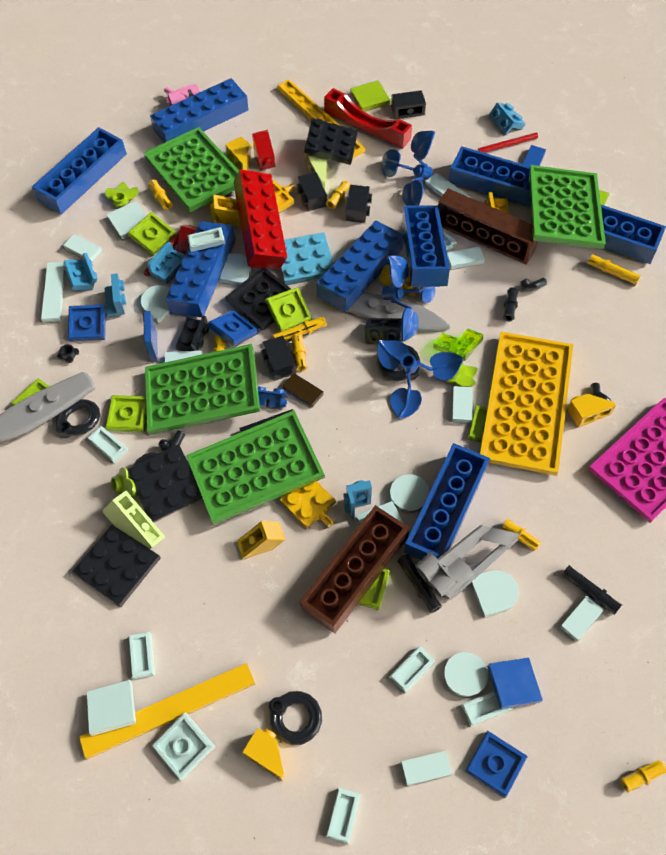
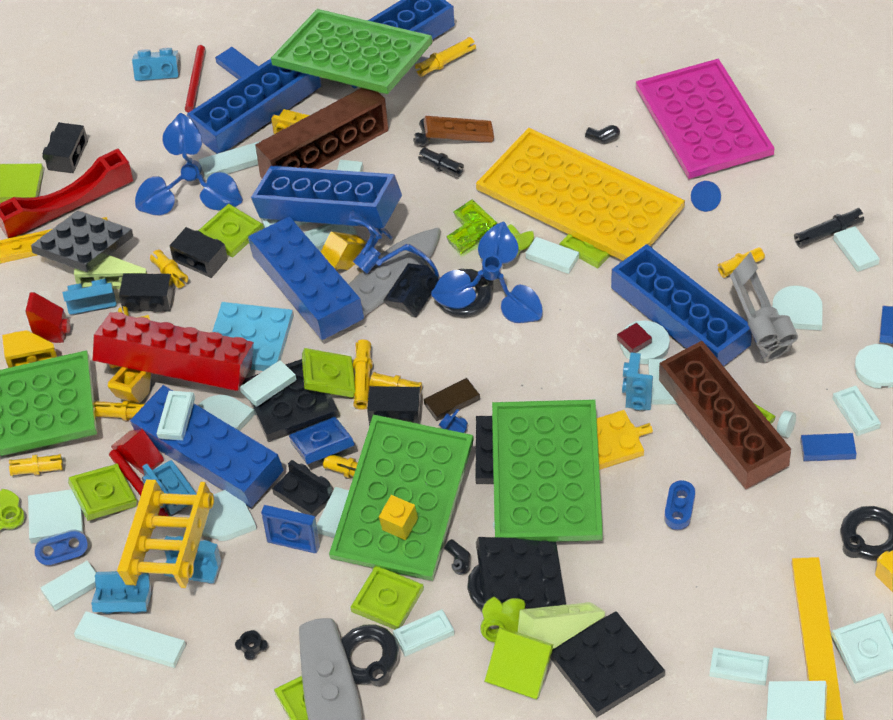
camera: 65 degrees left, 10 degrees down
blue tile [68,304,106,341] -> none
yellow slope [236,521,285,559] -> none
black pin [397,554,442,613] -> none
yellow slope [567,394,616,428] -> none
none -> blue plate [35,529,88,565]
none -> dark azure bracket [62,279,116,314]
none -> yellow fence [117,479,214,588]
none -> lime tile [198,204,264,258]
none -> light aqua tile [240,360,296,407]
none -> yellow brick [379,495,418,540]
none -> dark orange tile [424,116,494,142]
none -> lime tile [484,627,554,700]
none -> dark red tile [617,322,652,353]
none -> blue plate [664,480,695,530]
none -> blue sticker [691,181,721,212]
none -> light aqua tile [777,410,796,438]
none -> blue tile [800,433,857,461]

